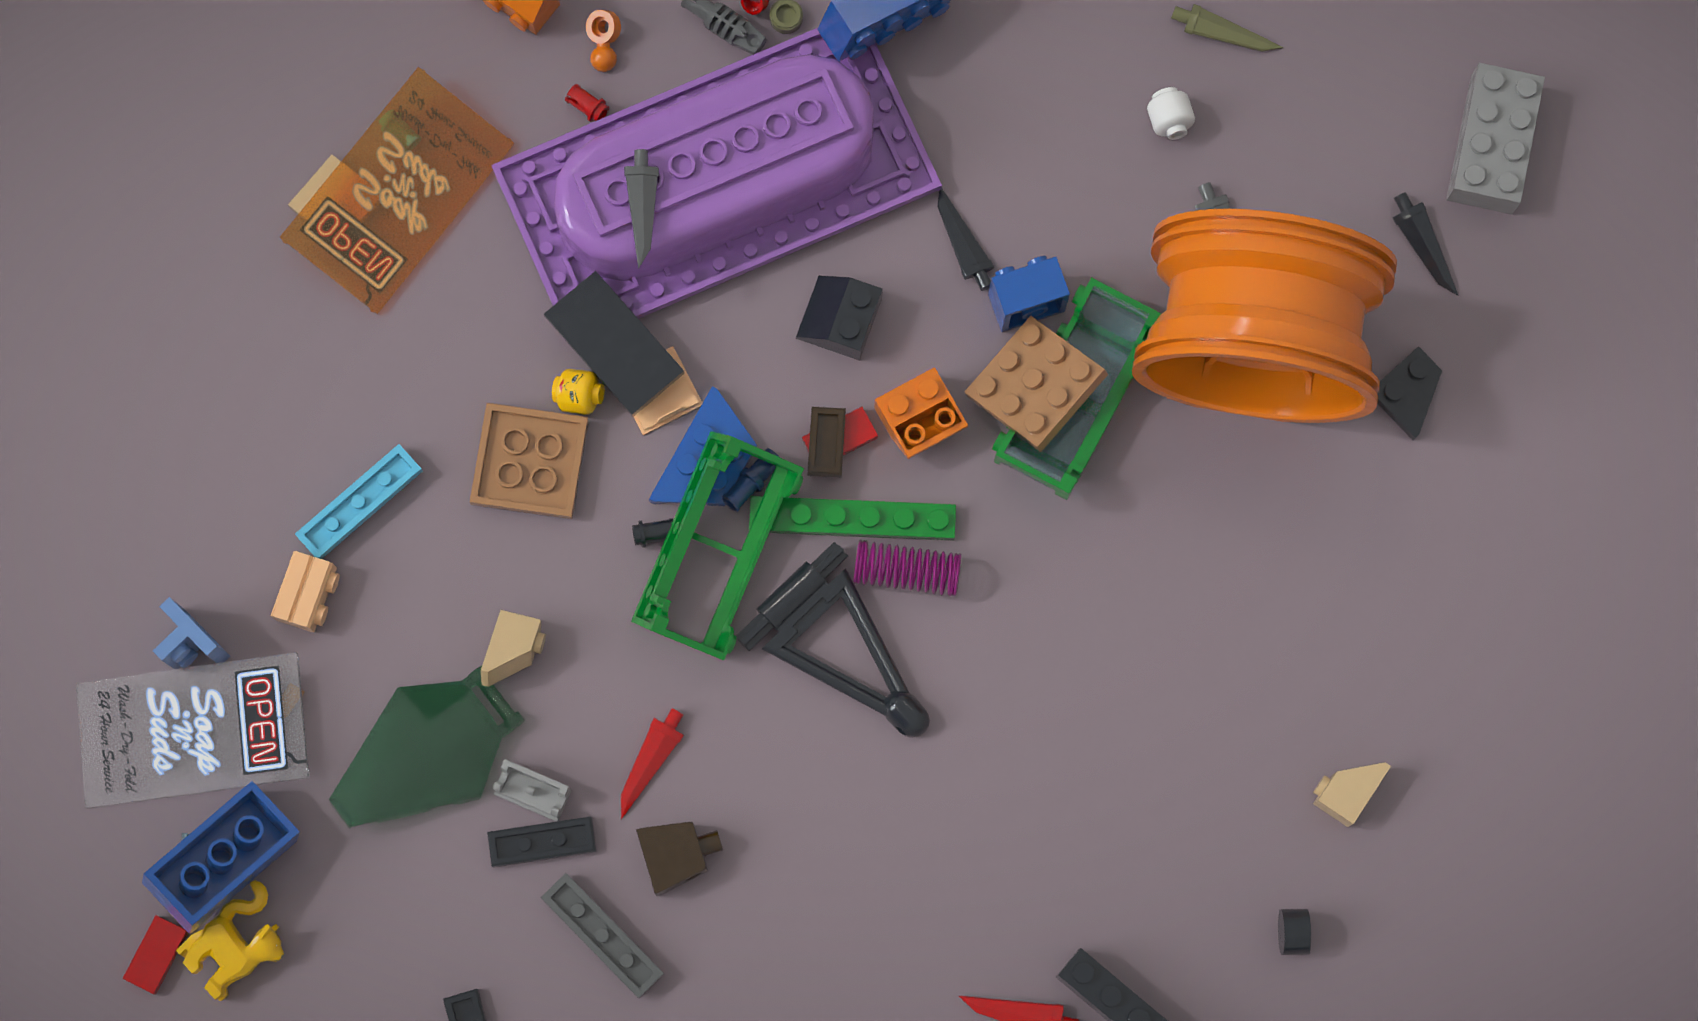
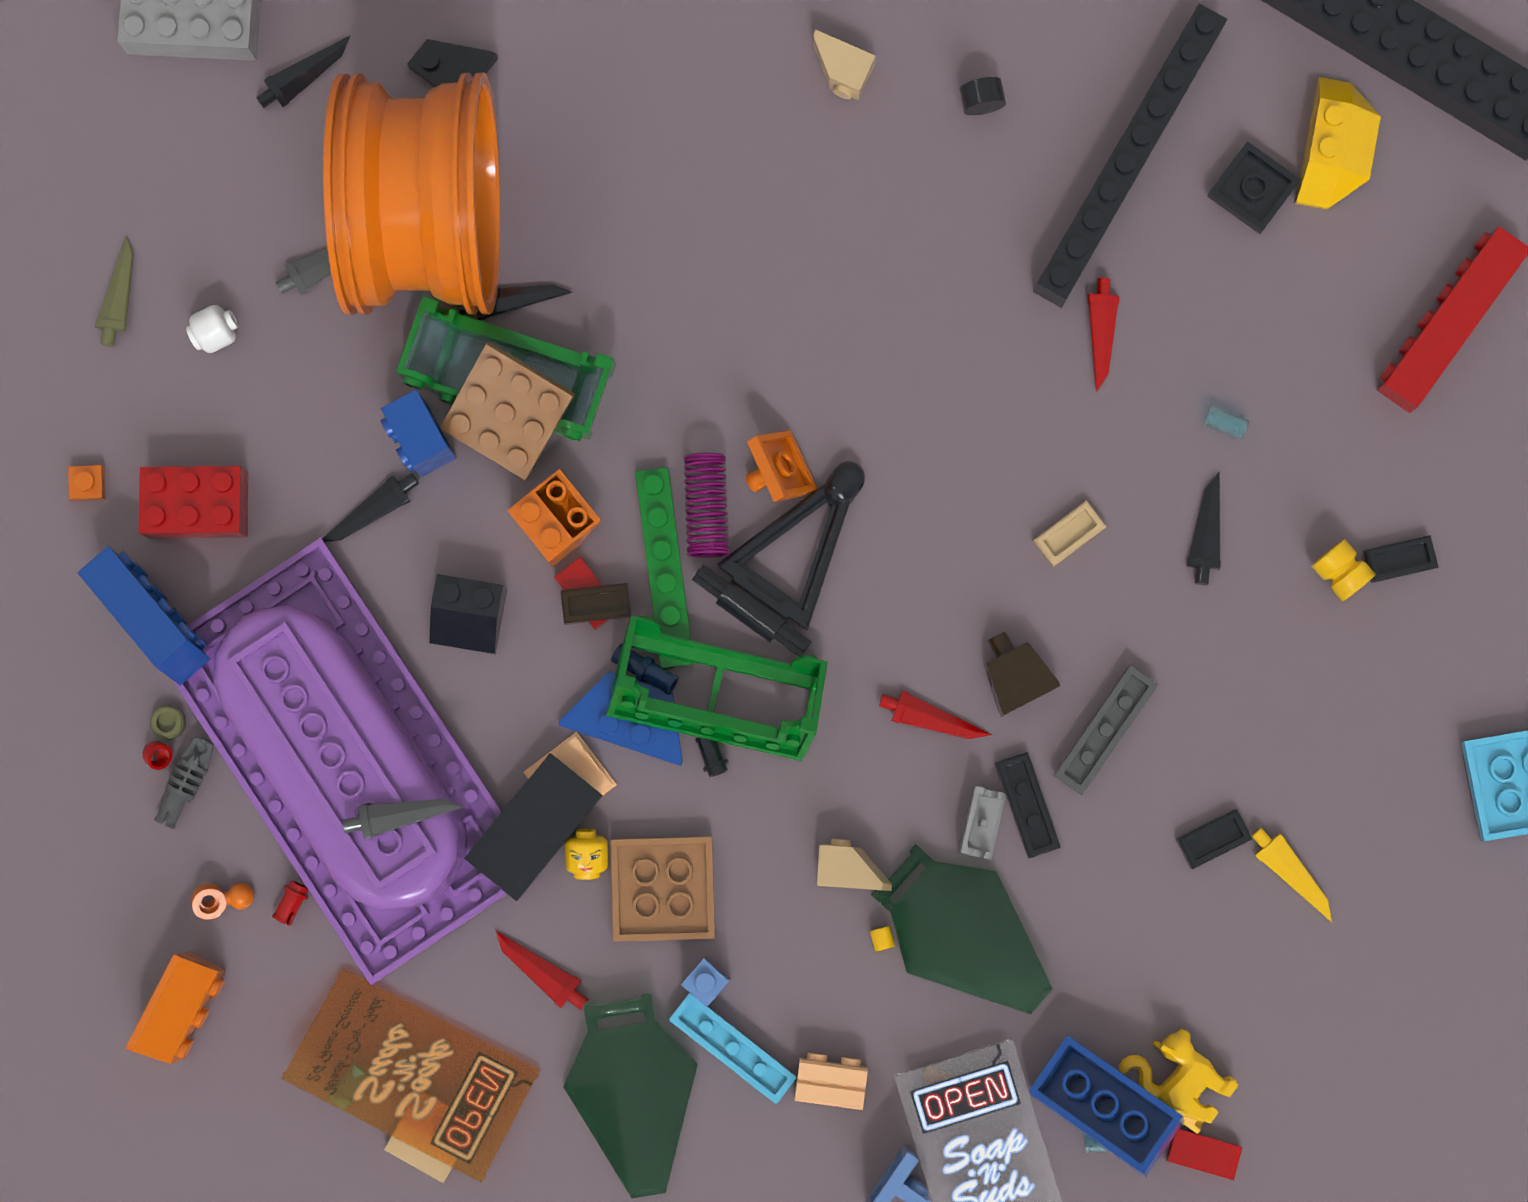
camera: 95 degrees left, 5 degrees up
none -> red brick [139,466,248,539]
none -> black bar [458,284,572,320]
none -> red bar [495,931,589,1010]
none -> clear green windscreen [563,993,698,1198]
none -> medium blue brick [681,957,730,1007]
none -> orange tile [745,430,818,502]
none -> yellow piece [869,926,895,952]
none -> tan tile [1033,500,1107,567]

